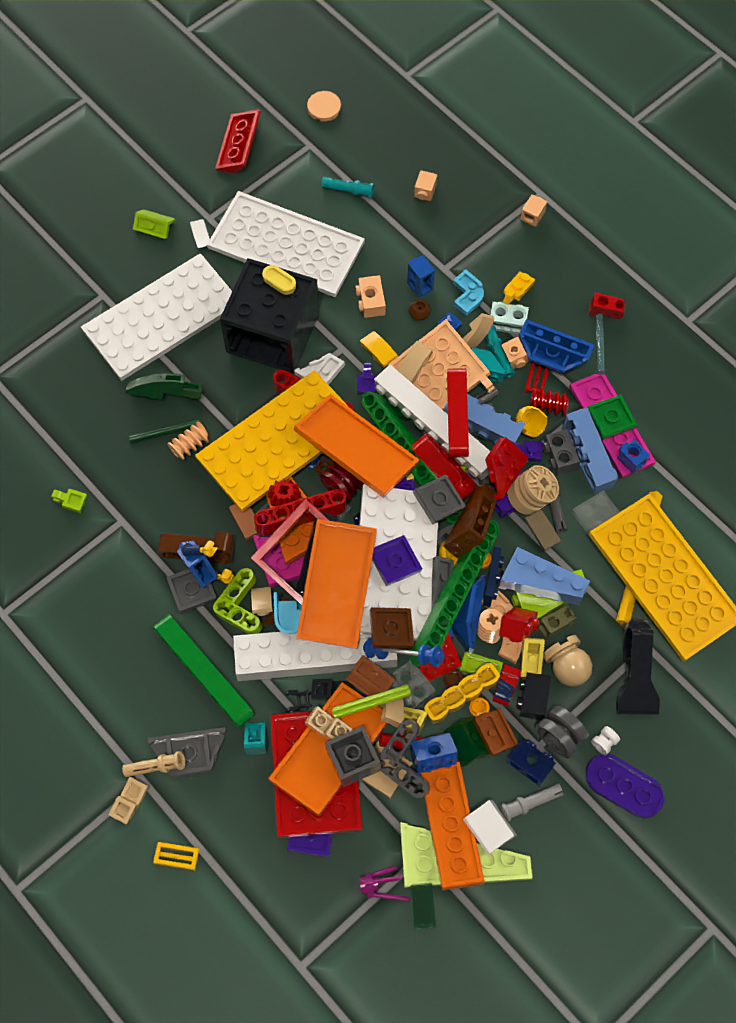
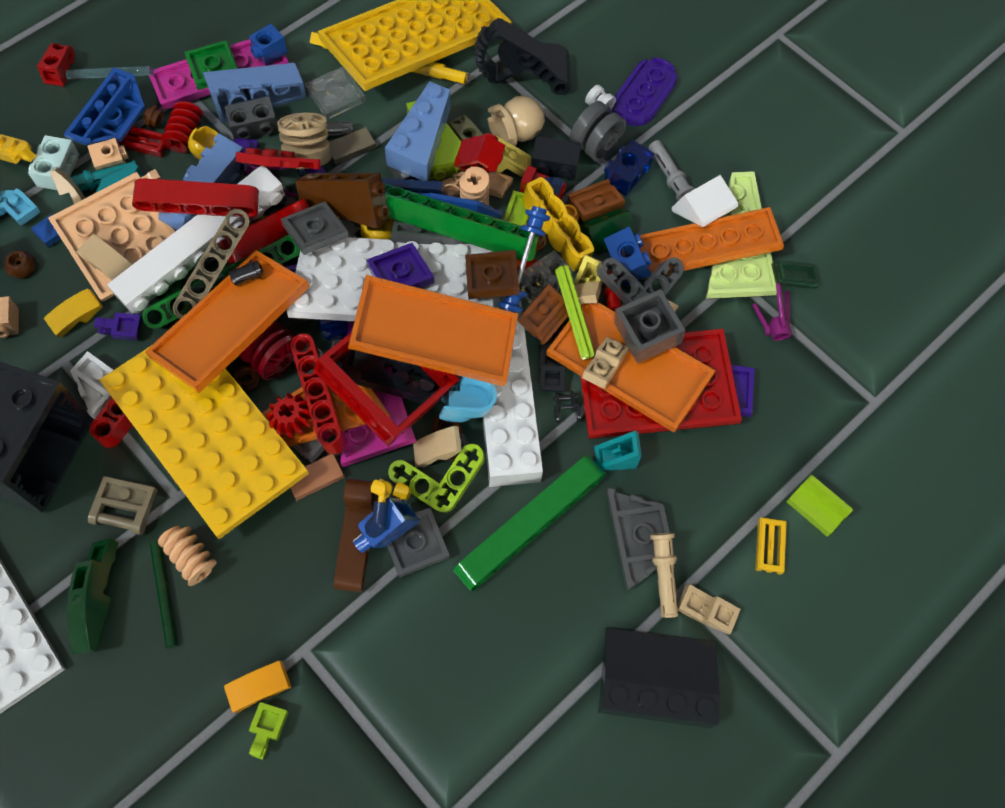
camera: 95 degrees left, 0 degrees up
none -> dark tan plate [88,476,157,535]
none -> reddish brown plate [143,105,163,128]
none -> dark tan beam [173,209,249,319]
none -> light orange slope [224,661,291,713]
none -> black pin [229,260,264,286]
none -> black slope [598,627,720,728]
none -> lime panel [786,475,853,537]

